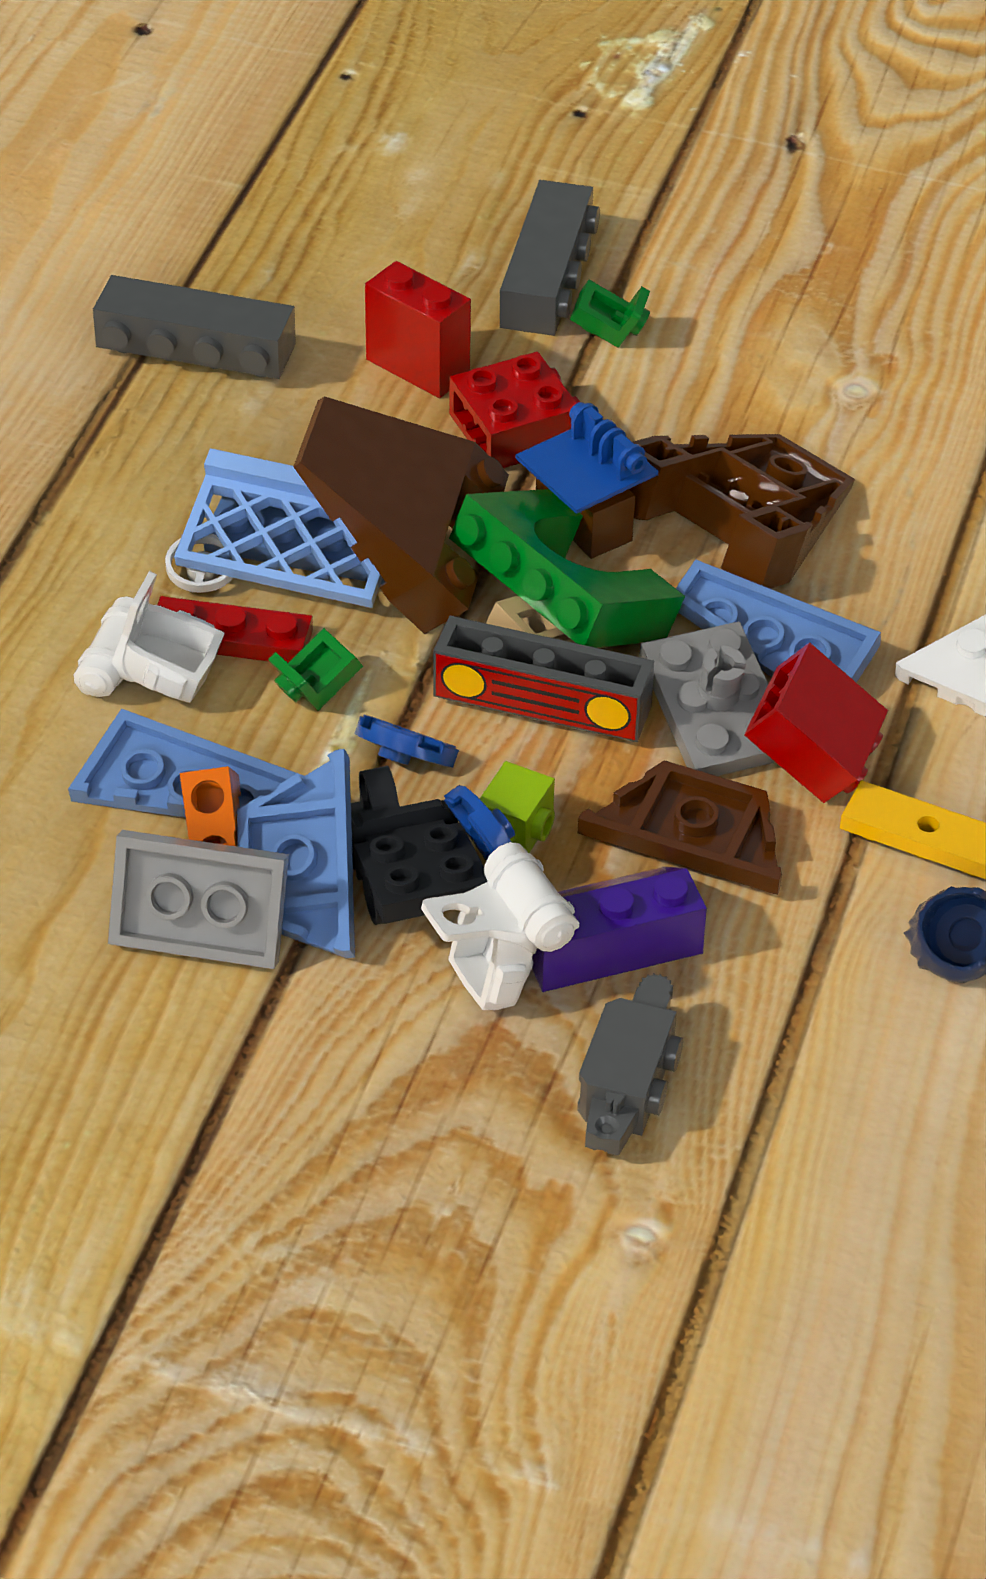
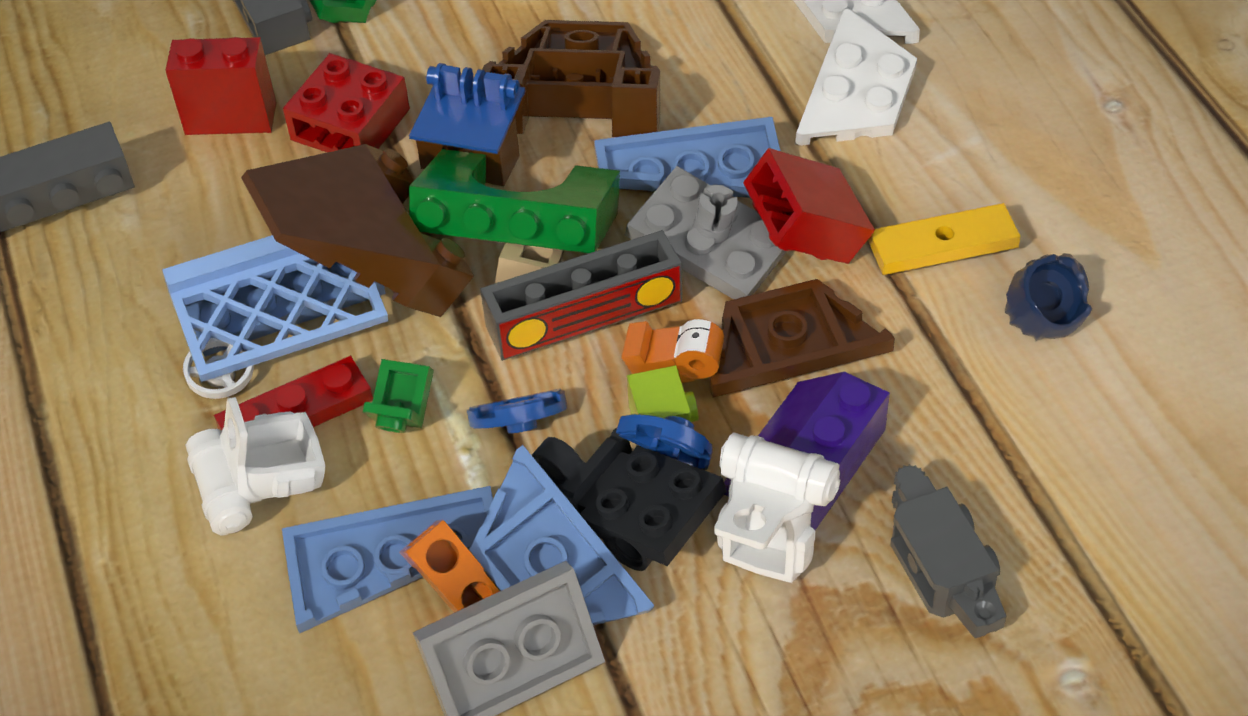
camera: 35 degrees left, 5 degrees up
none -> orange leg [621,319,724,383]

